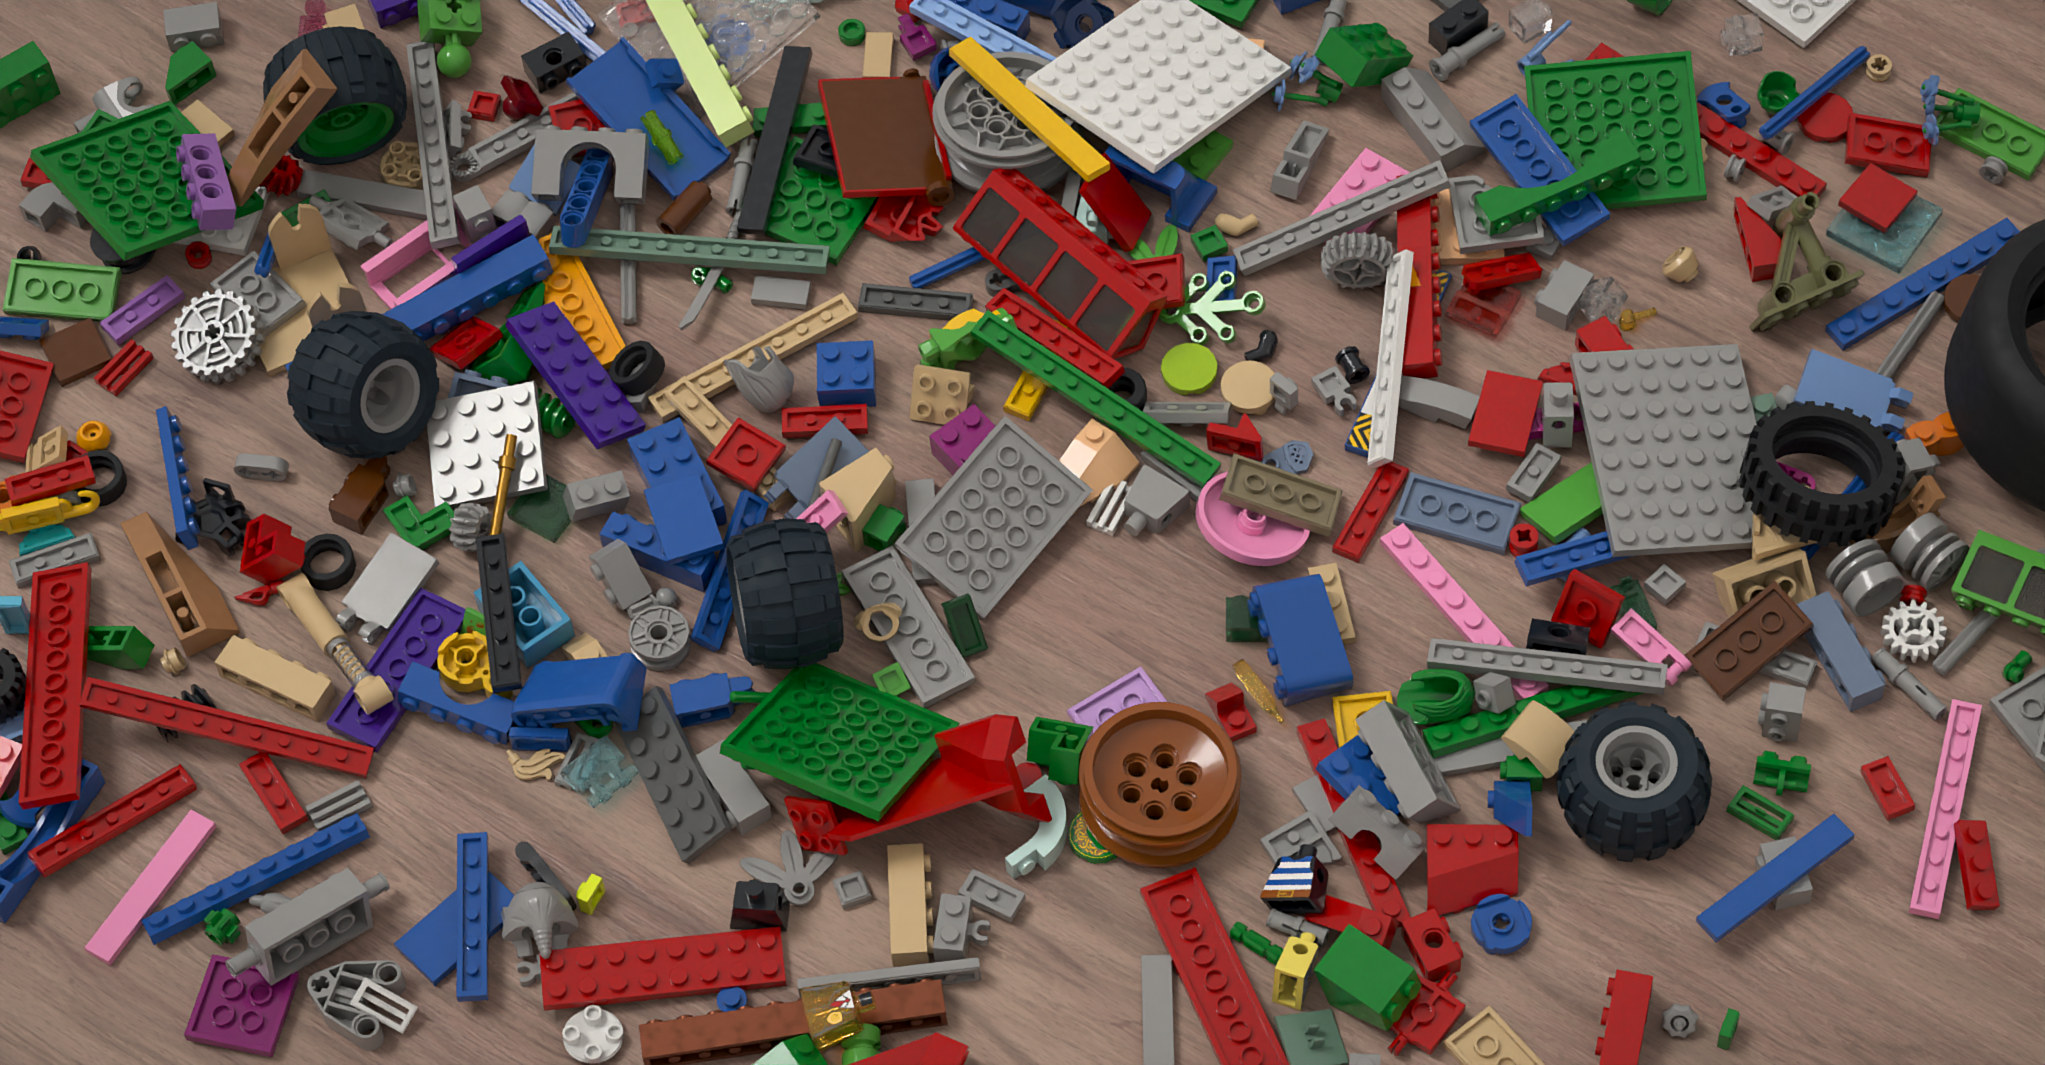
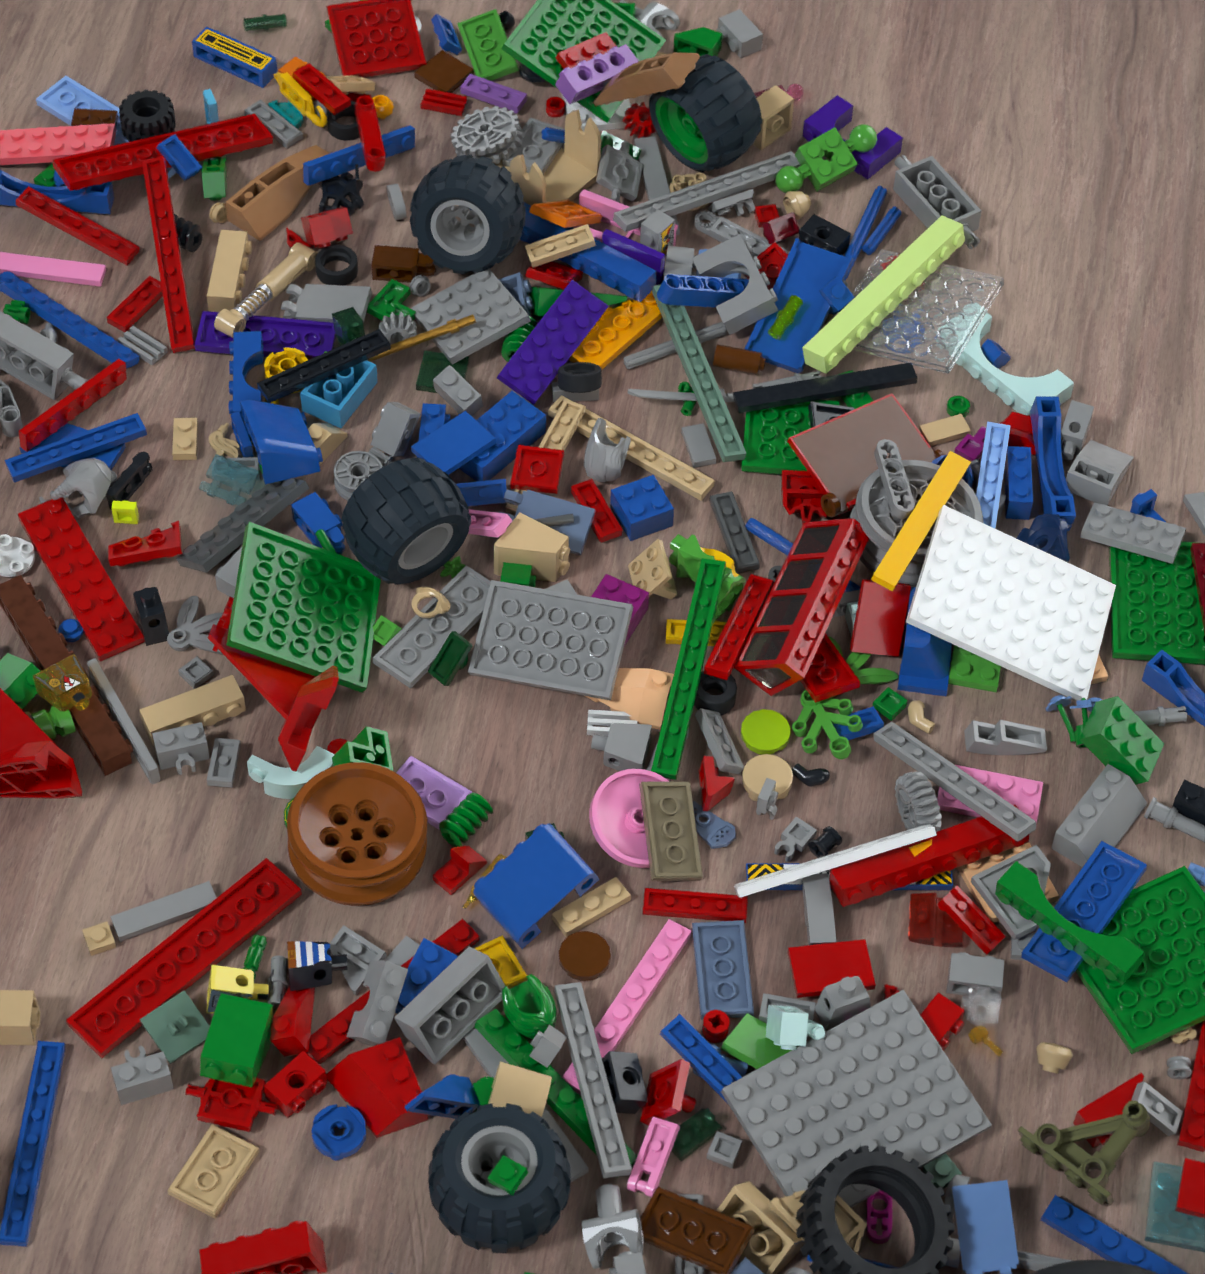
camera: 60 degrees right, 5 degrees down
none -> red plate [19,359,127,452]
none -> red wing [108,521,182,567]
none -> blue tile [157,134,203,182]
none -> tan plate [172,418,198,460]
none -> clear green slope [332,307,365,346]
none -> red piece [355,96,386,172]
none -> green piece [439,793,493,847]
none -> green plate [488,1155,528,1196]
none -> tan plate [525,224,596,268]
none -> orange tile [529,199,602,228]
none -> plate [556,32,616,69]
none -> reddish brown tile [559,931,611,981]
none -> light grey connector [582,1184,643,1269]
none -> light aqua brick [766,1005,825,1050]
none -> tan cone [783,191,811,220]
none -> light grey beam [874,439,915,519]

